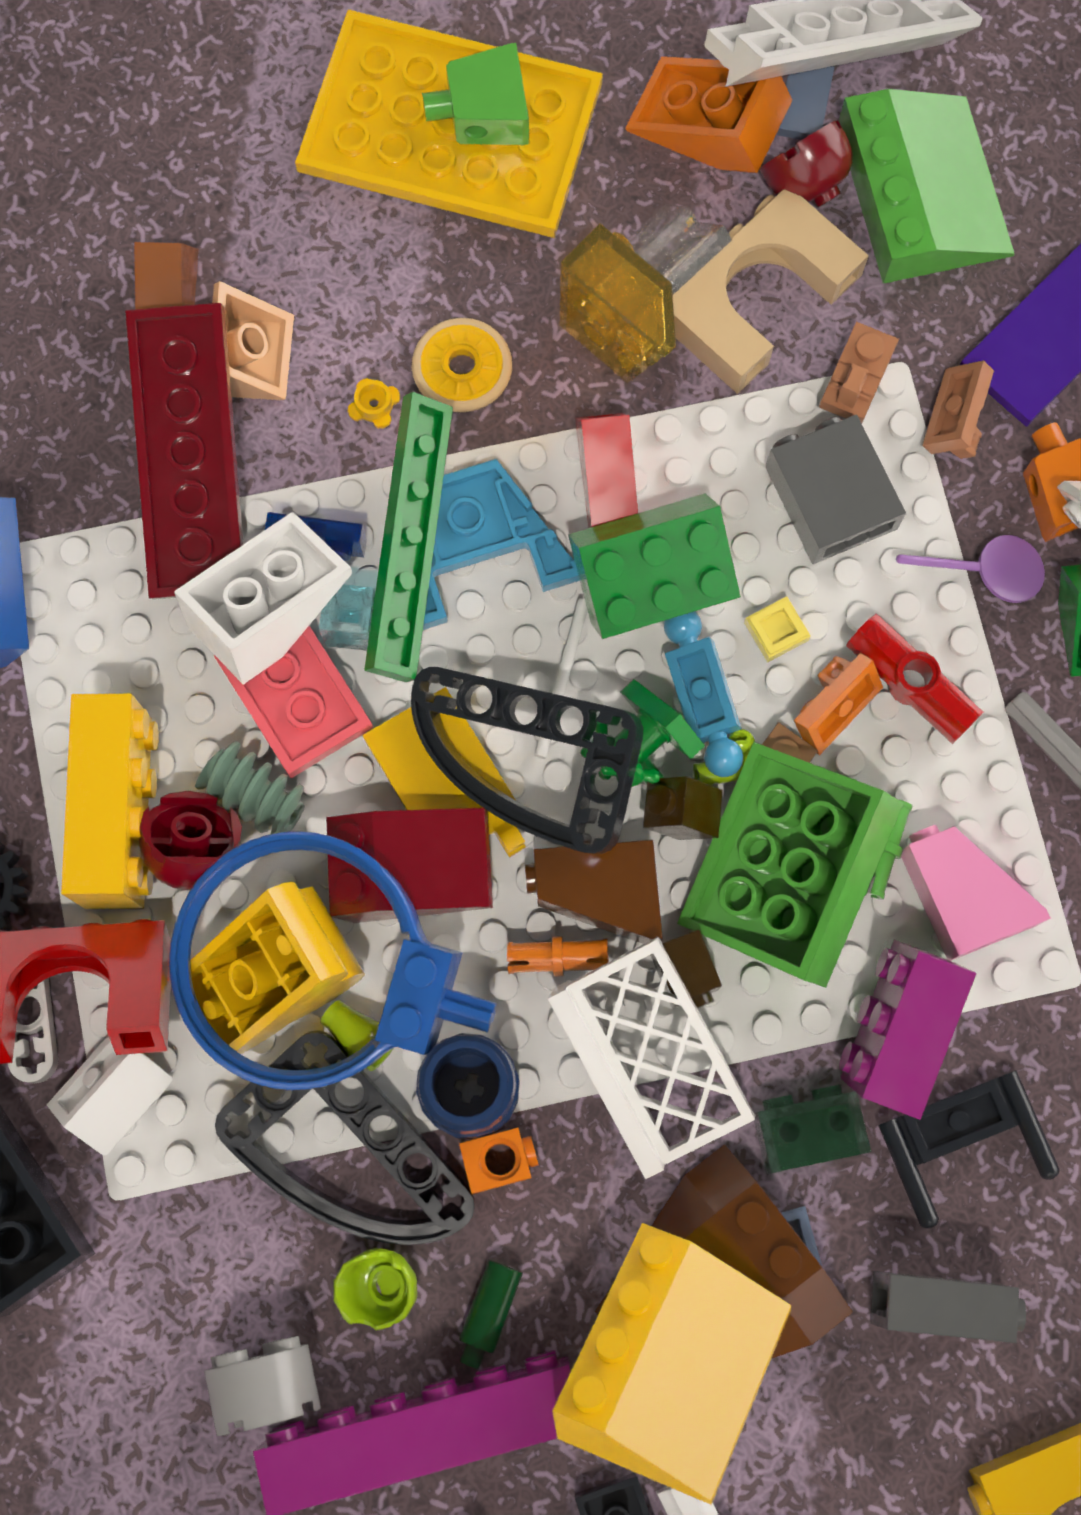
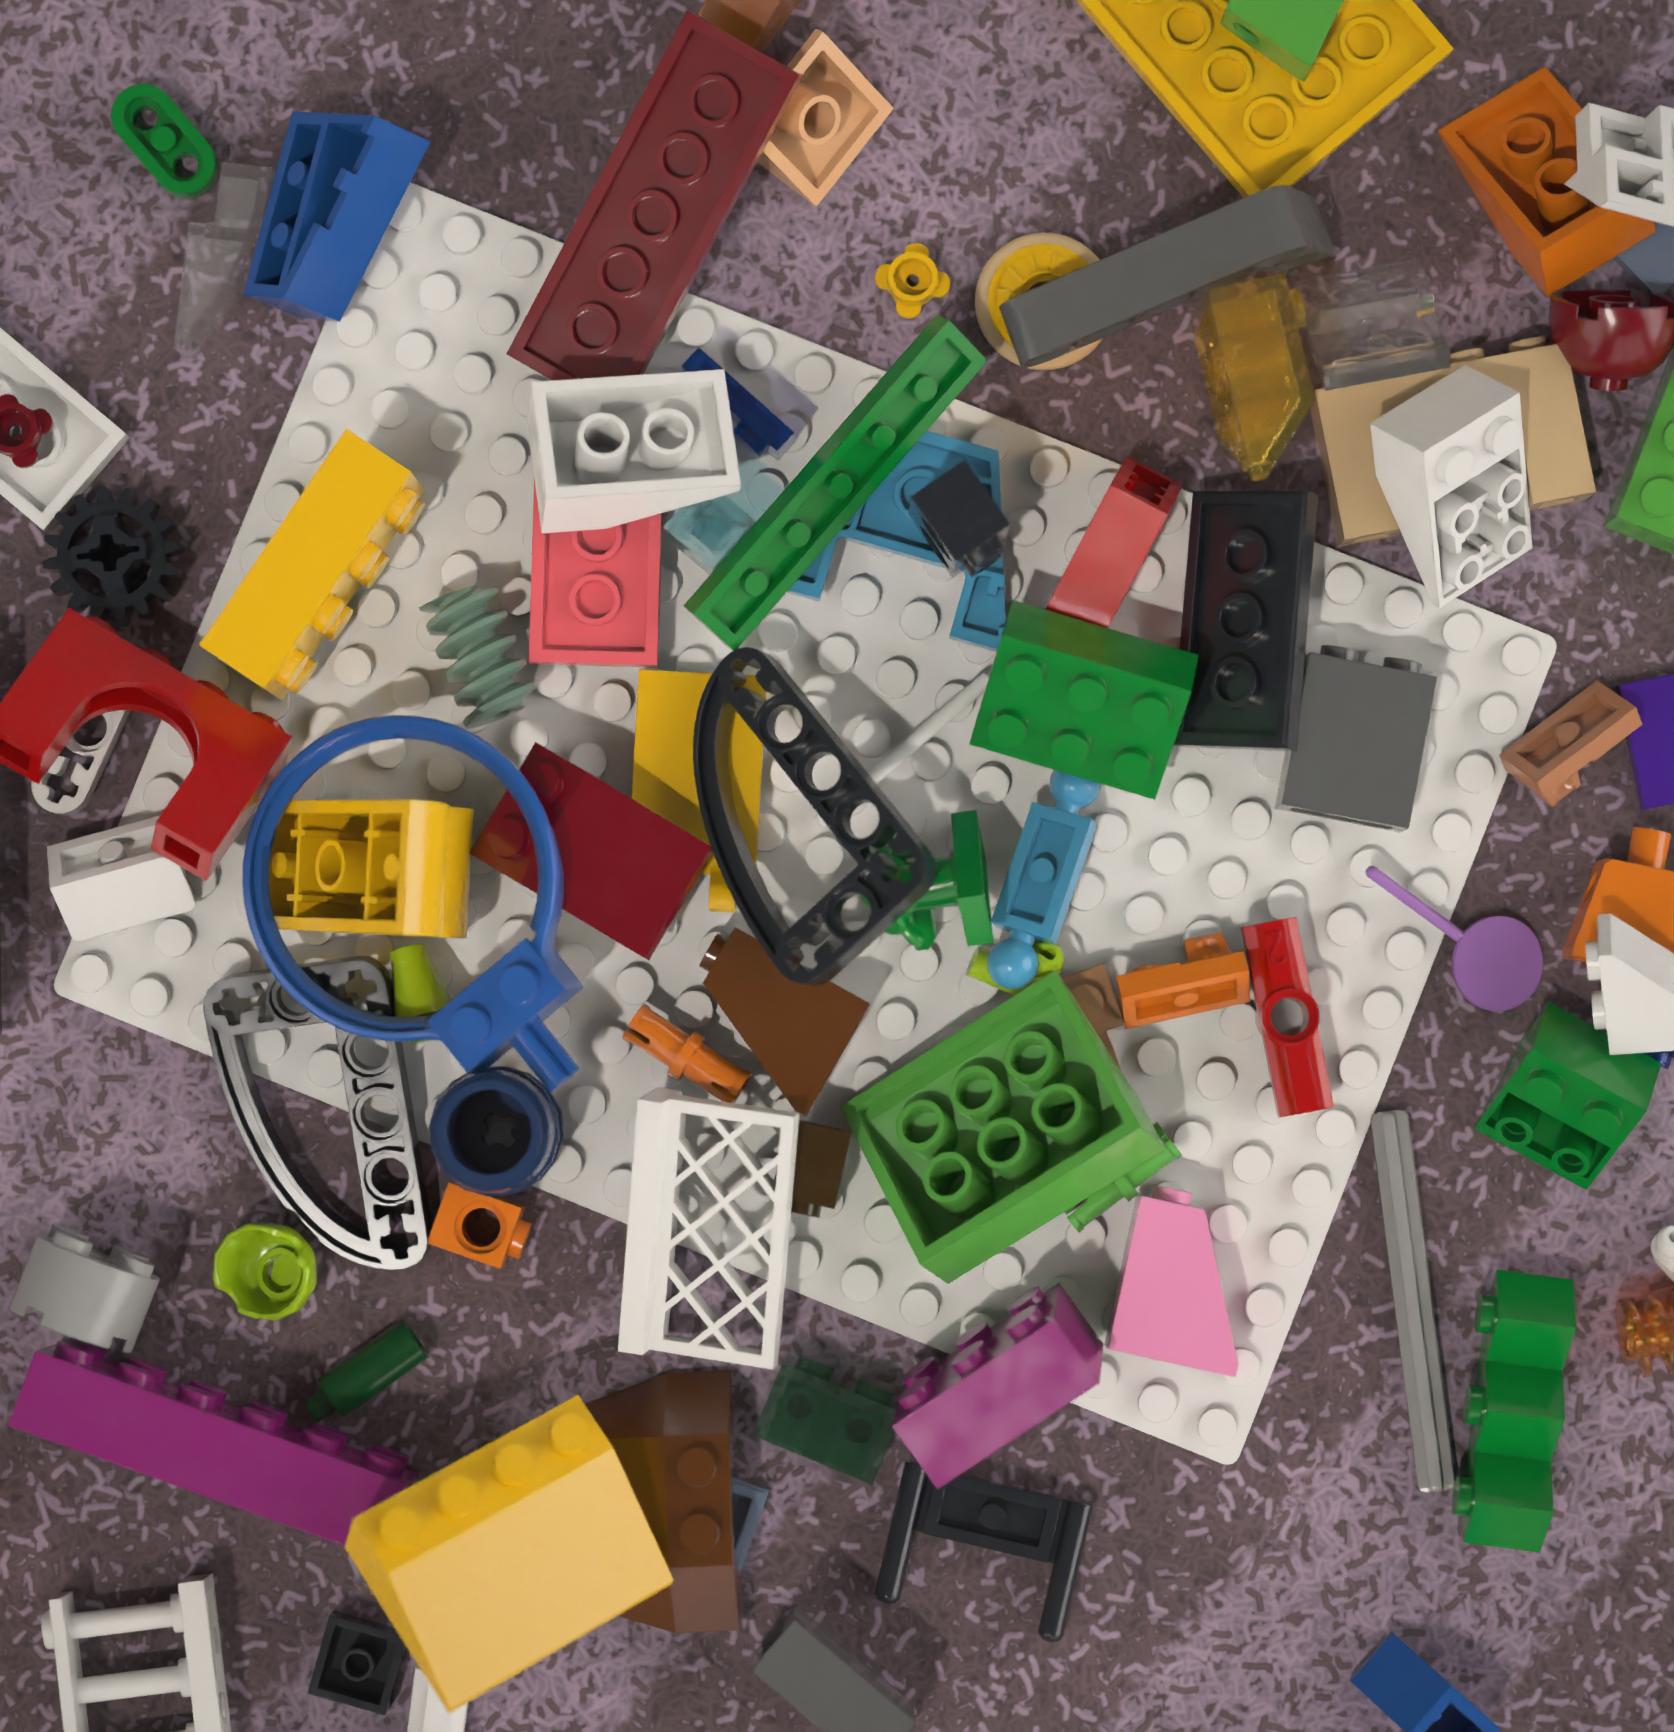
camera: 35 degrees right, 10 degrees up
dark red cylinder [139,791,242,890] -> none
dark brown brick [643,776,723,840] -> none
light yellow tile [744,596,811,663] -> none
nougat hinge [819,322,899,423] -> none
none -> black brick [908,460,1010,578]
none -> dark grey beam [999,185,1337,368]
none -> black tile [1174,491,1318,751]
none -> white slope [1370,364,1533,608]

